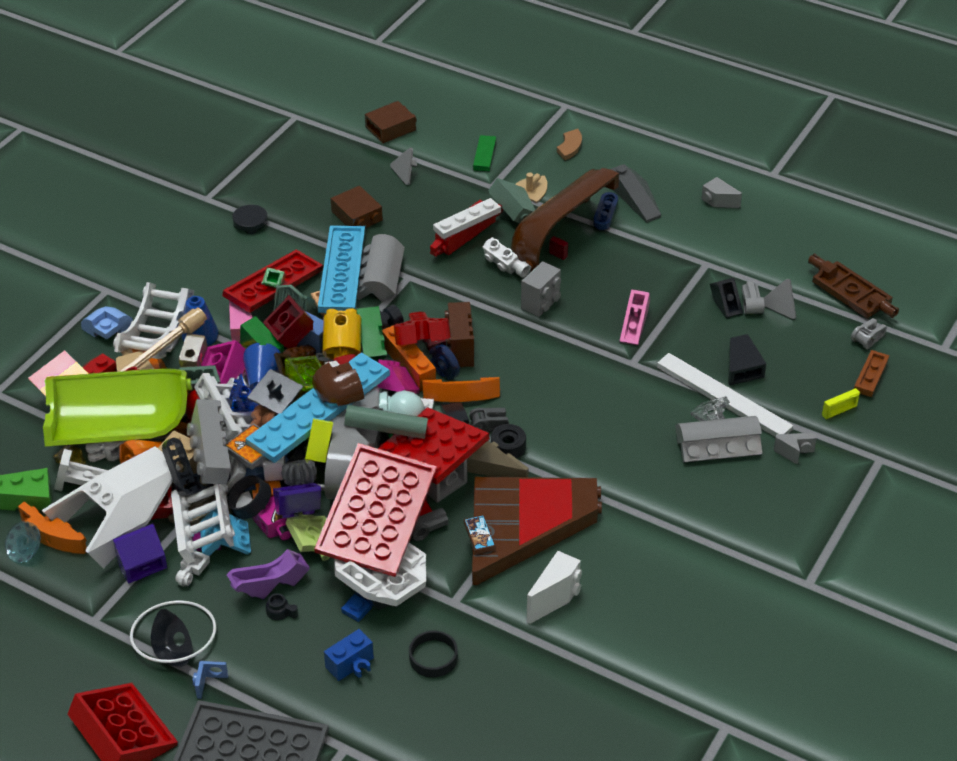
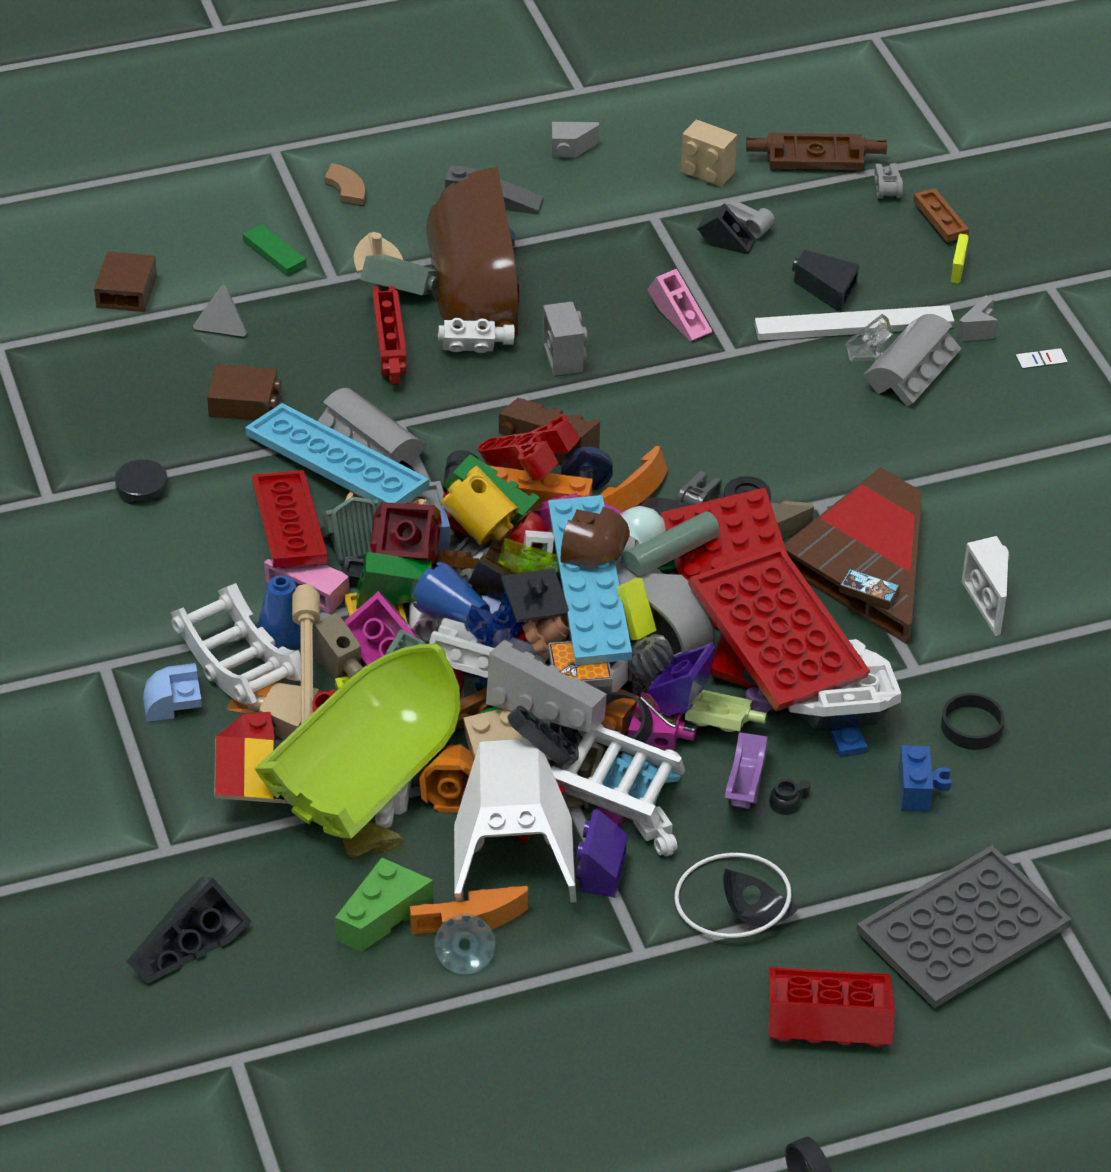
camera: 50 degrees left, 0 degrees up
white bracket [54,449,108,491] -> none
medium blue bracket [193,661,228,699] -> none
green slope [262,267,285,288] -> none
white plate [433,198,501,239] -> none
light grey piece [764,279,796,319] -> none
none -> tan brick [680,119,737,187]
none -> white sticker [1016,348,1068,368]

